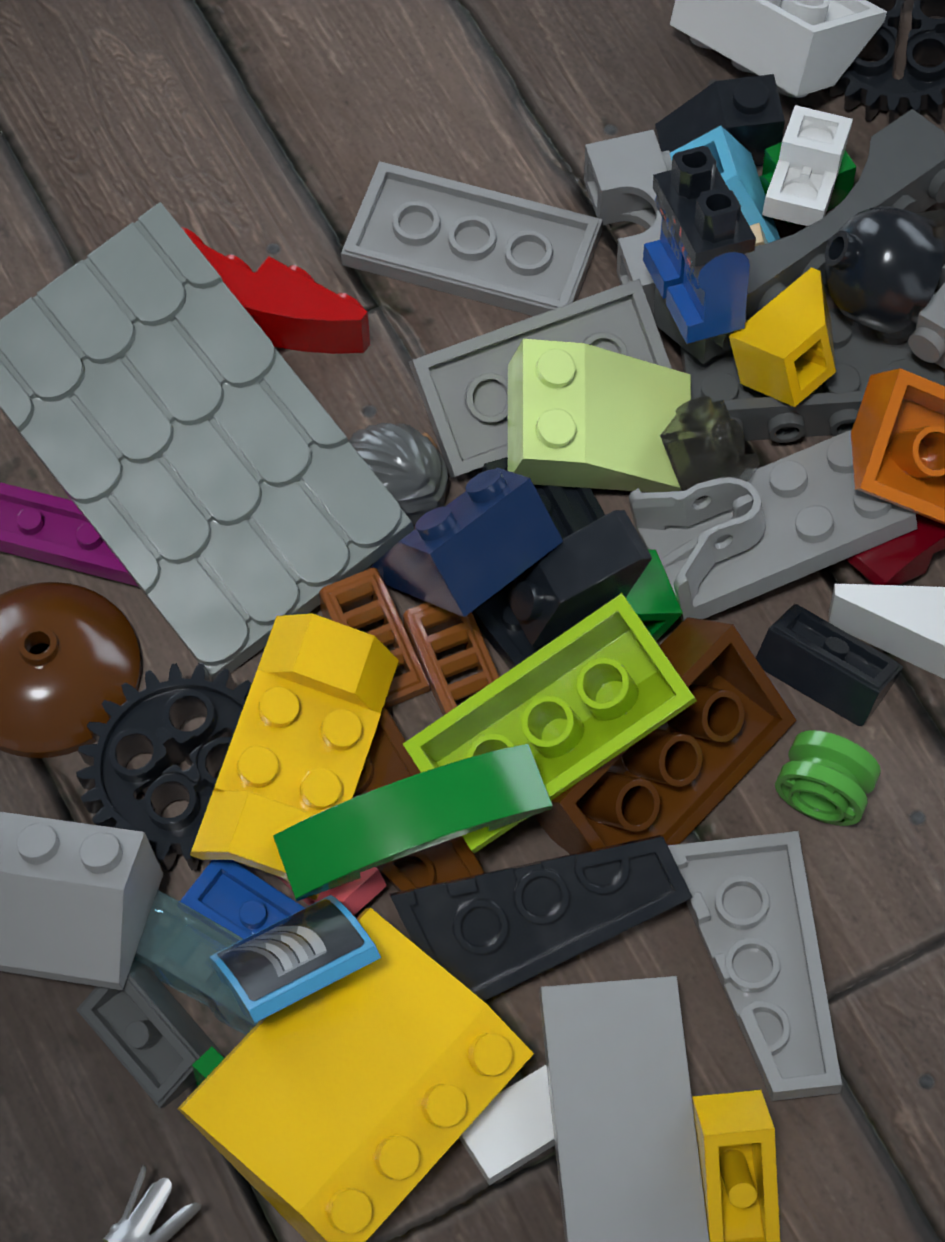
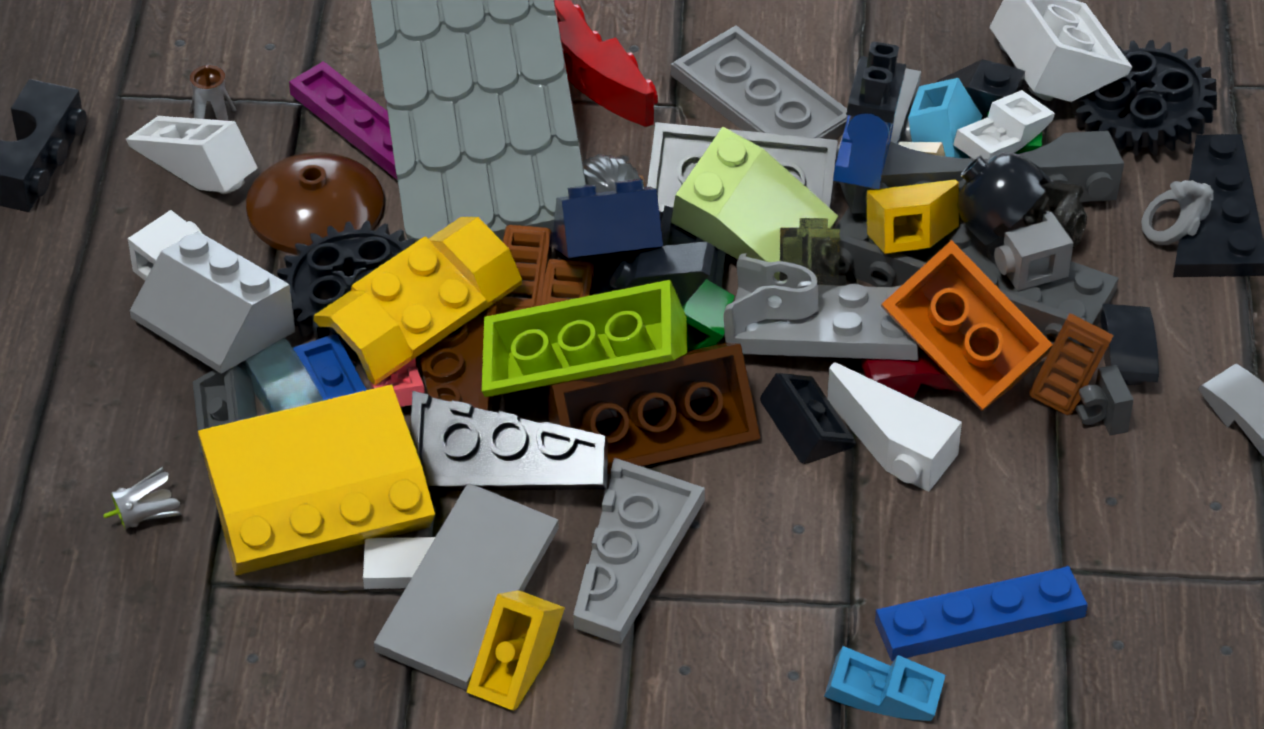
camera: 30 degrees right, 15 degrees down
slope [209,895,381,1023] -> none
green slope [273,744,553,902] -> none
bright green wheel [775,730,881,826] -> none

